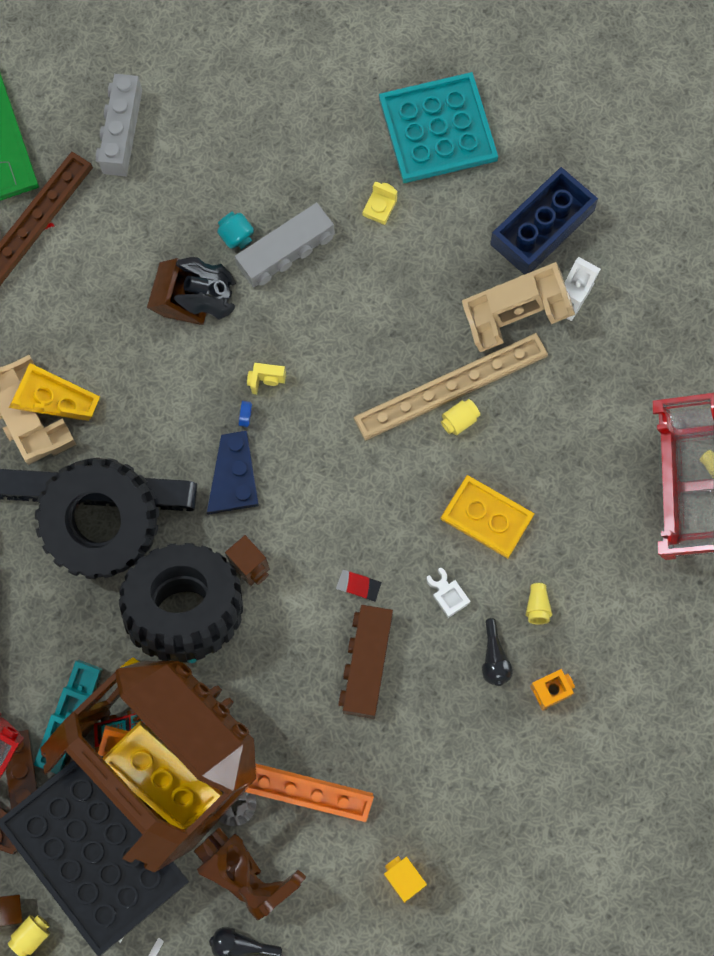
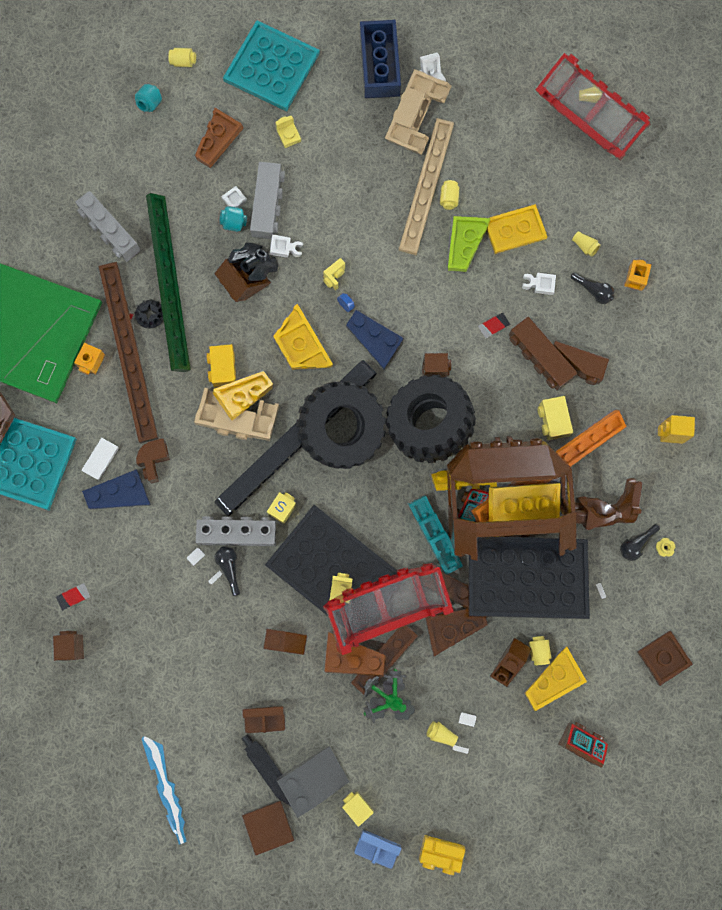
camera: 55 degrees left, 5 degrees up
none -> black gear [134,299,164,329]
none -> teal head [135,84,162,112]
none -> dark green plate [146,193,191,372]
none -> light yellow brick [169,48,196,67]
none -> dark orange wing [195,108,244,168]
none -> yellow brick [207,344,236,388]
none -> white tile [221,186,247,207]
none -> white plate [269,234,303,257]
none -> yellow wing [273,304,333,370]
none -> lime wing [448,216,491,272]
none -> light yellow brick [538,396,573,440]
none -> reddish brown slope [553,341,609,385]

